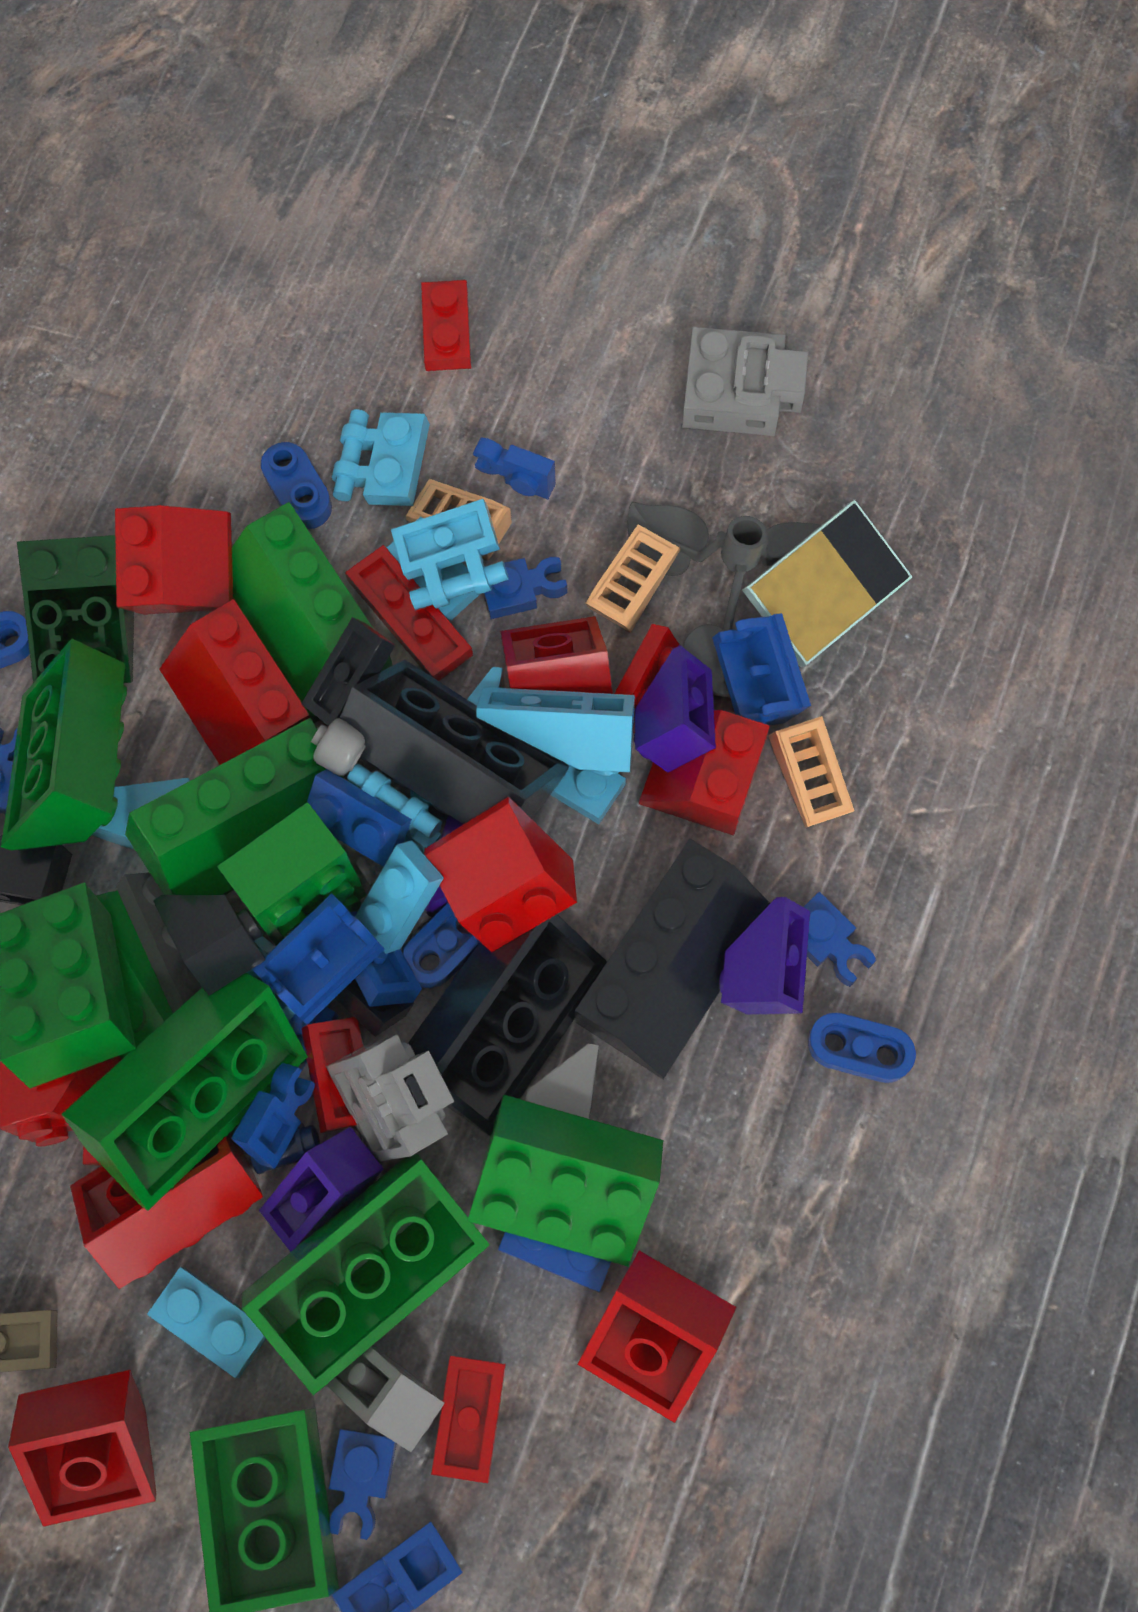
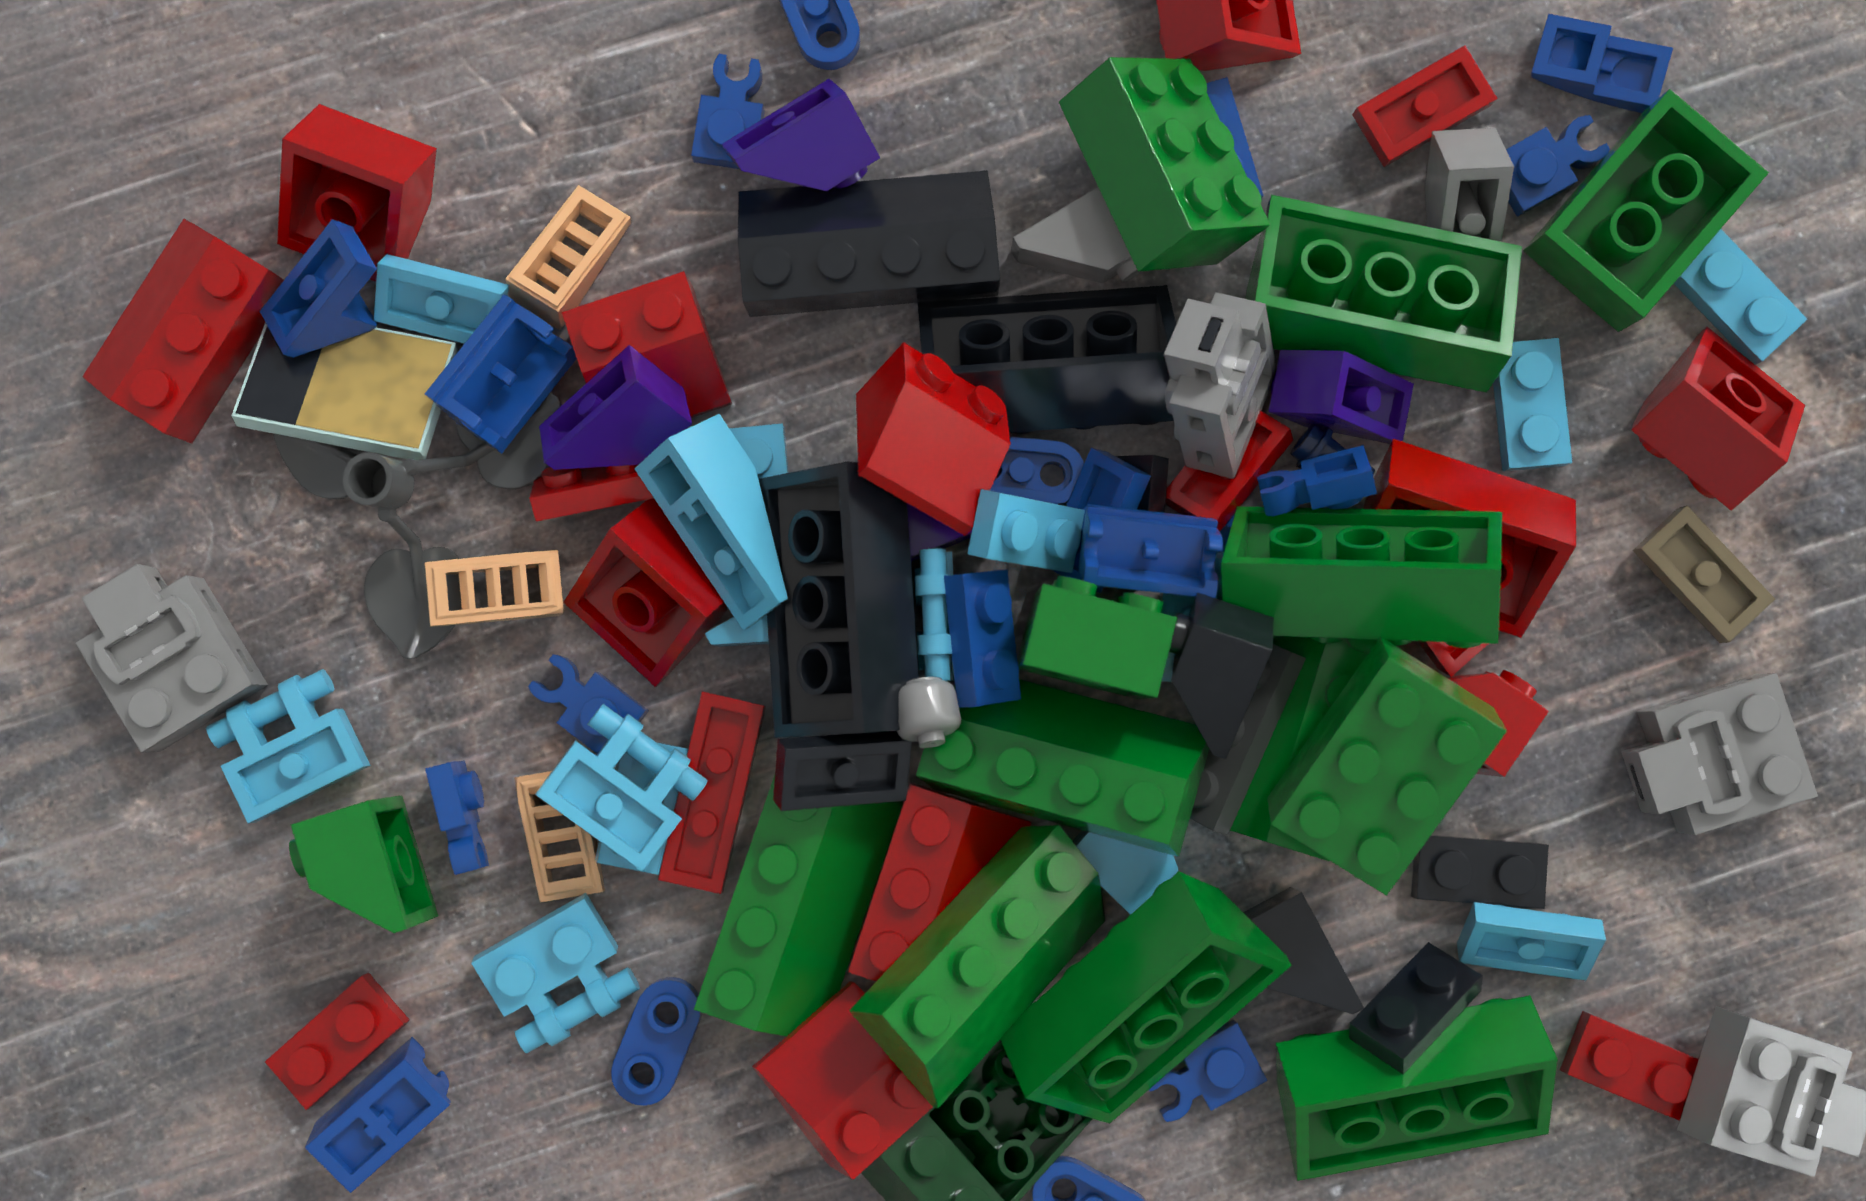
camera: 130 degrees left, 15 degrees up
none -> red slope [82,219,284,444]
none -> medium azure plate [206,669,371,824]
none -> blue slope [260,219,377,358]
none -> red slope [277,104,437,282]
none -> green slope [289,795,438,933]
none -> blue hinge [304,1037,451,1193]
none -> medium azure plate [374,254,509,344]
none -> green slope [849,825,1105,1108]
none -> medium azure plate [1674,229,1807,365]

